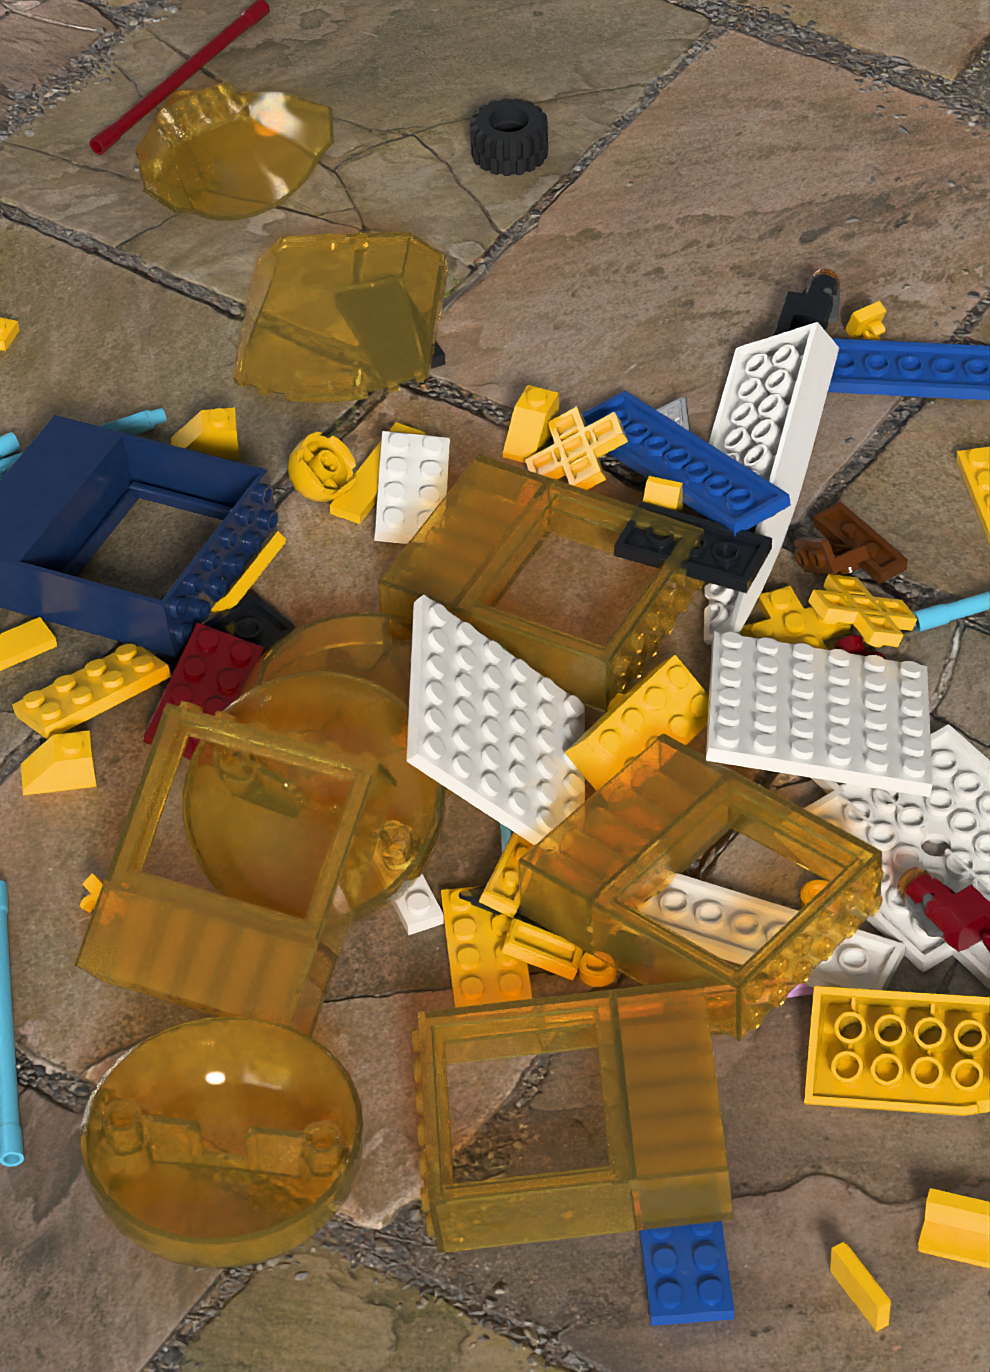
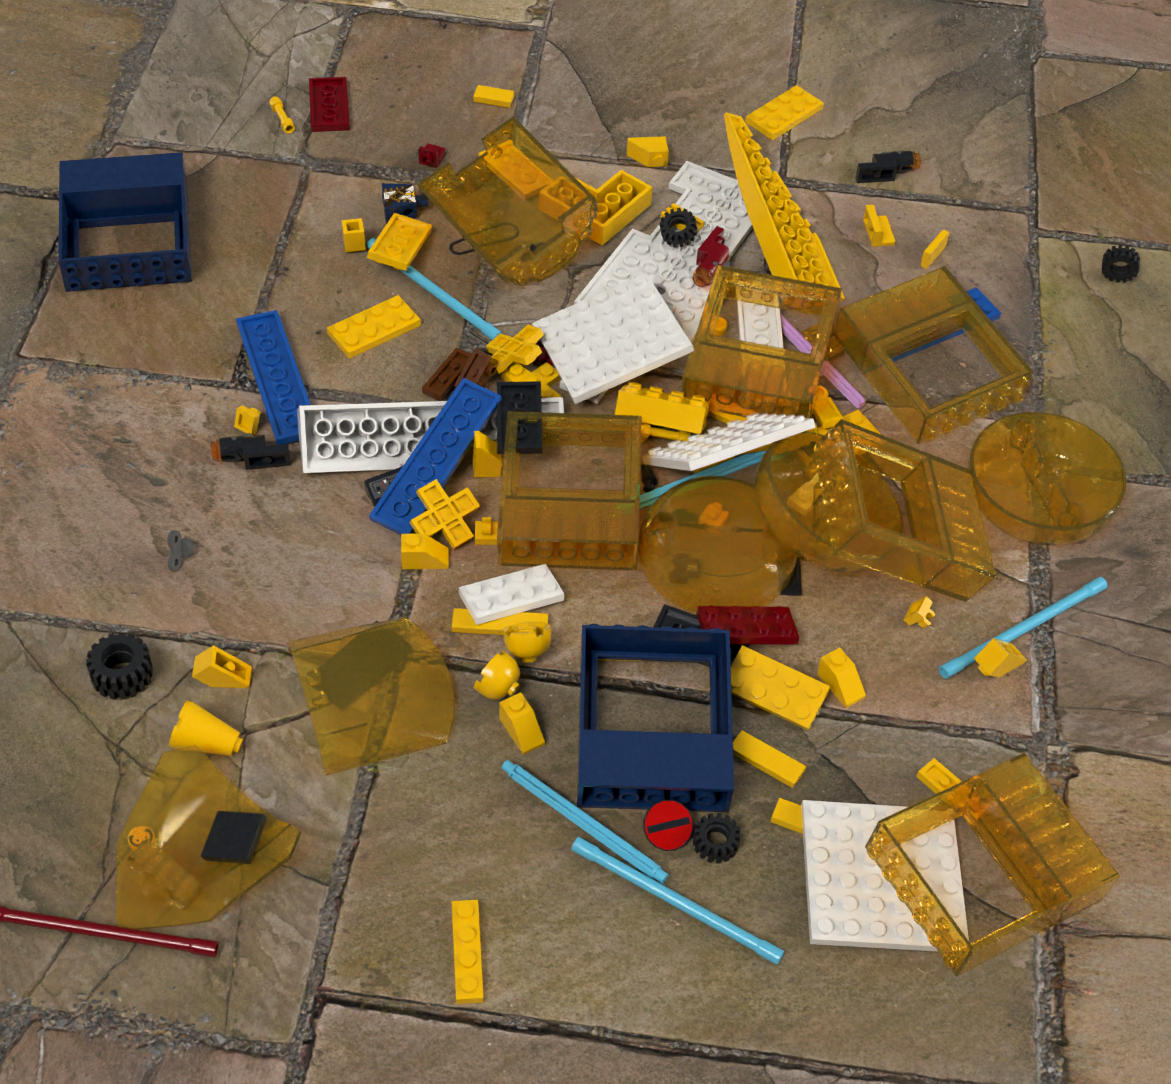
camera: 120 degrees left, 5 degrees up
none -> dark grey piece [167,530,194,571]
none -> yellow cone [169,700,243,756]
none -> yellow slope [192,645,252,688]
none -> black tile [201,811,267,864]
none -> yellow cylinder [473,650,520,700]

